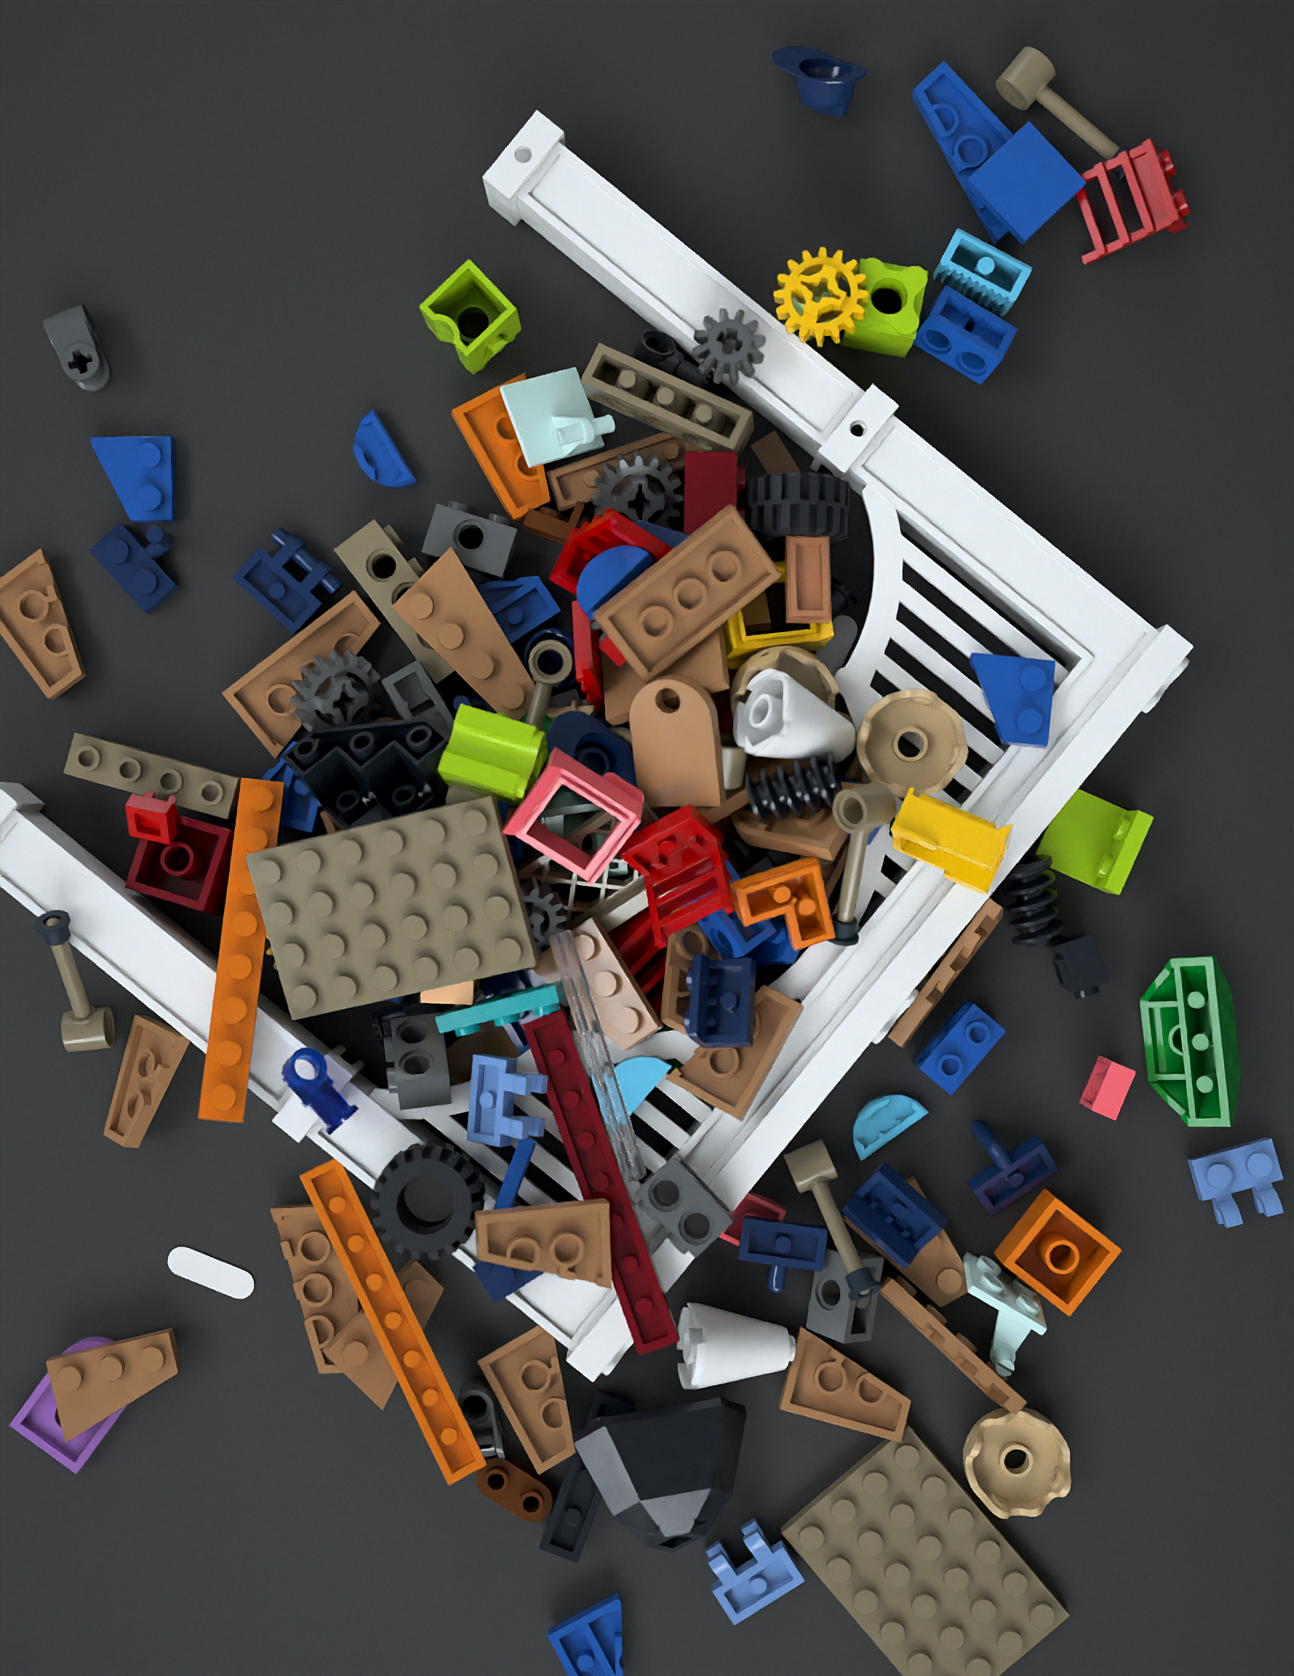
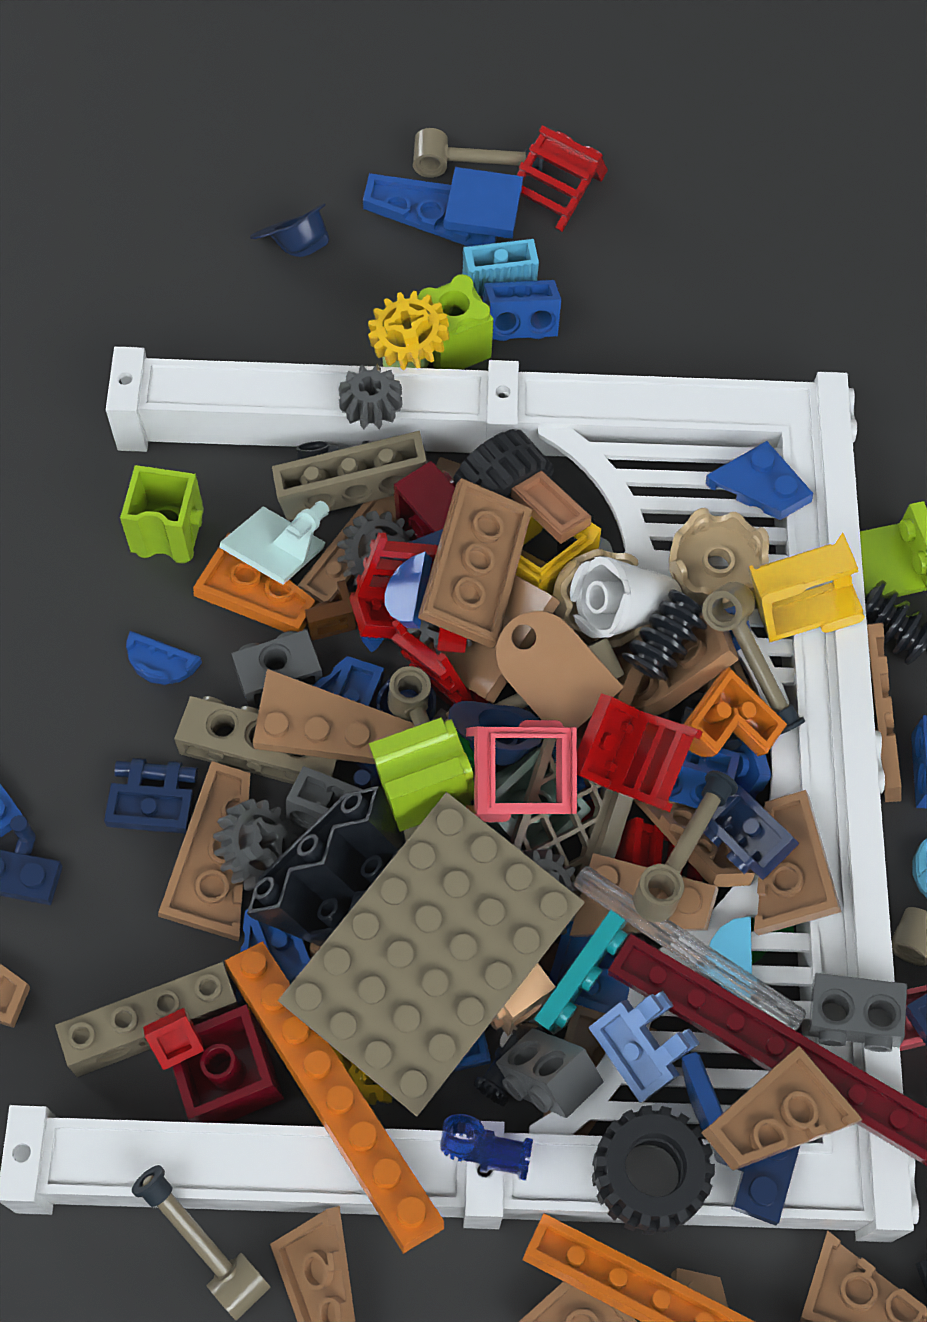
camera: 40 degrees left, 25 degrees down
none -> dark tan piece [633,770,738,922]

